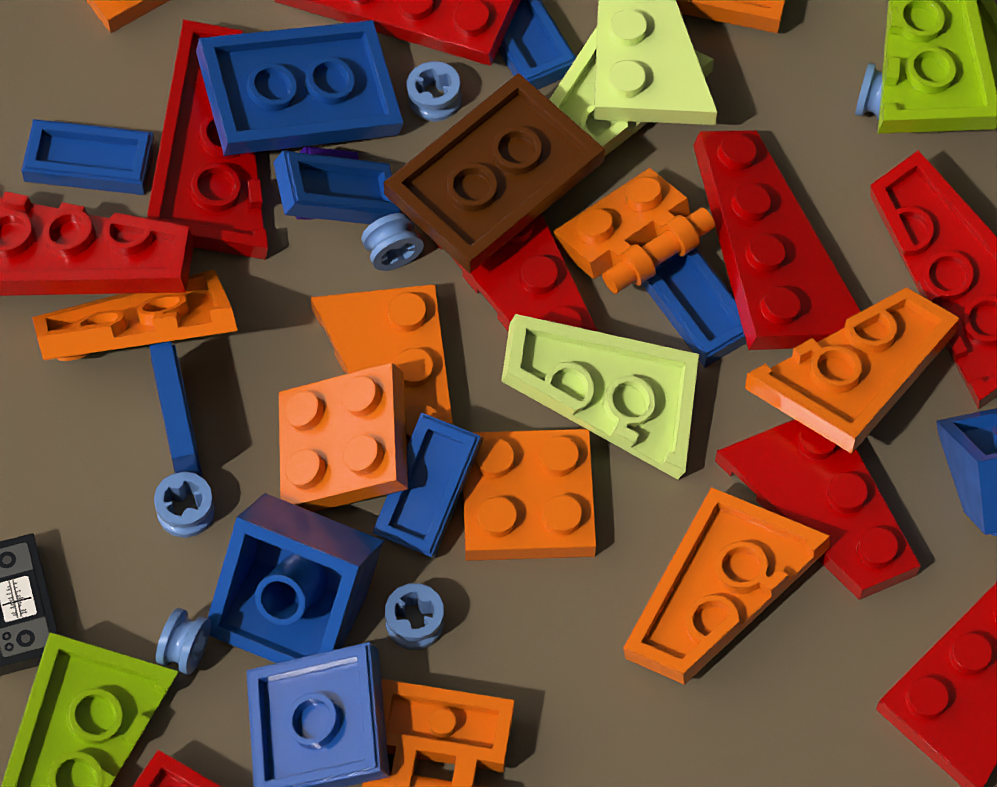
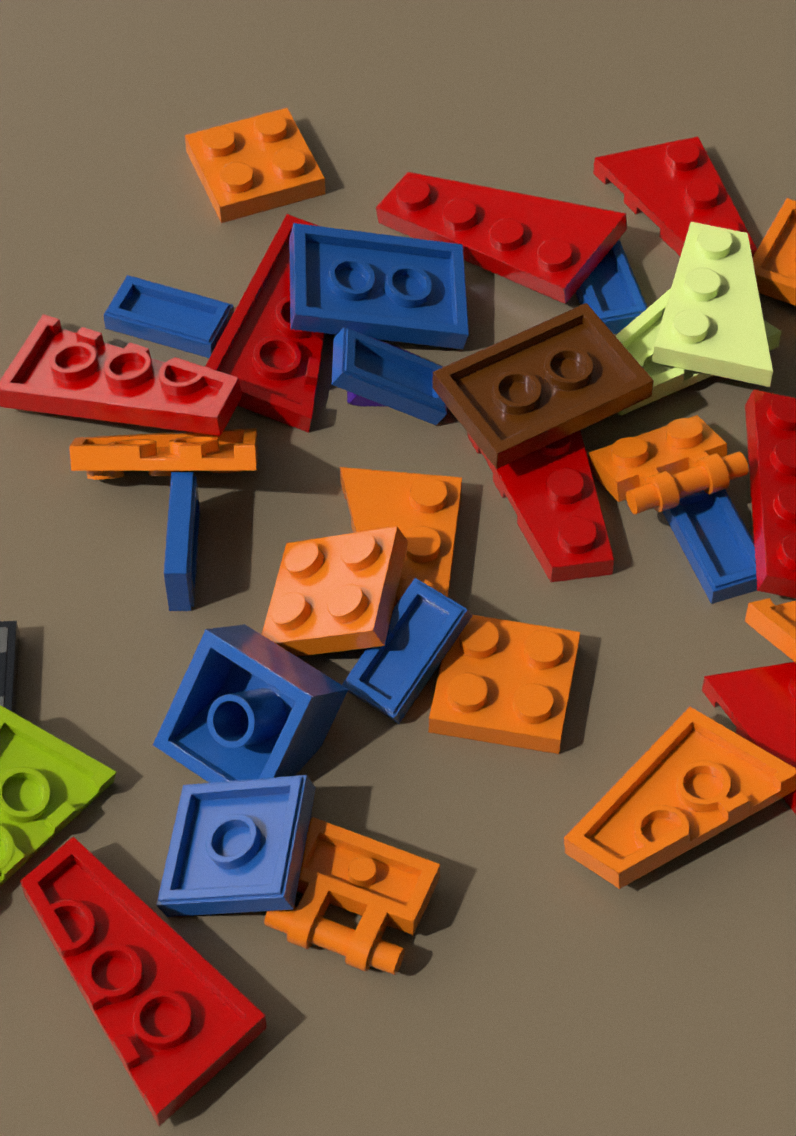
camera: 15 degrees right, 10 degrees down
medium blue bush [154,472,215,538] -> none
medium blue bush [156,607,211,675] -> none
medium blue bush [361,213,424,271] -> none
medium blue bush [385,583,444,650] -> none
medium blue bush [406,61,462,122] -> none
yellowish green wing [501,314,699,480] -> none

